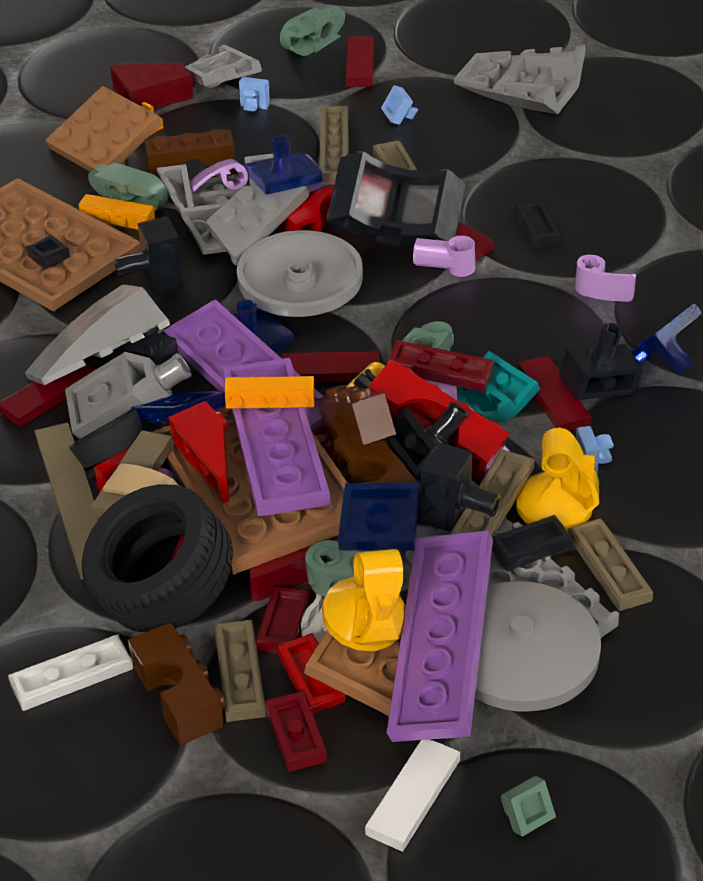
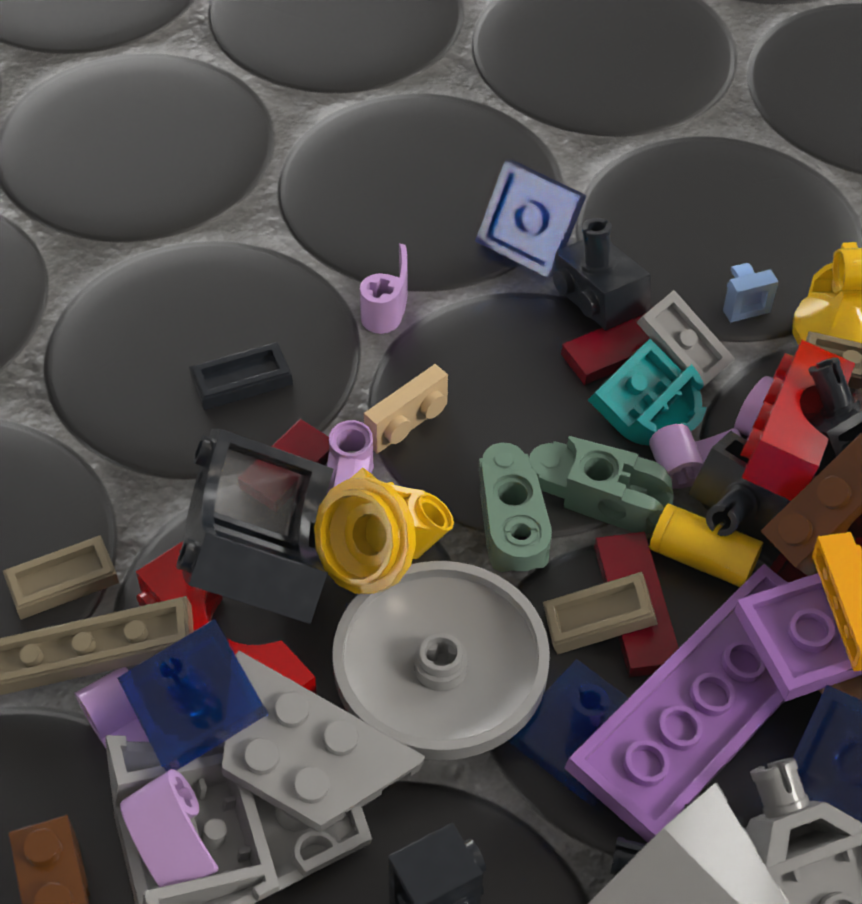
camera: 100 degrees left, 10 degrees up
dark red tile [387,340,494,392] -> none
none -> yellow piece [314,467,454,594]
none -> tan plate [364,364,448,454]
none -> sand green piece [479,443,552,573]
none -> dark tan tile [543,572,658,654]
none -> light grey plate [636,290,735,387]

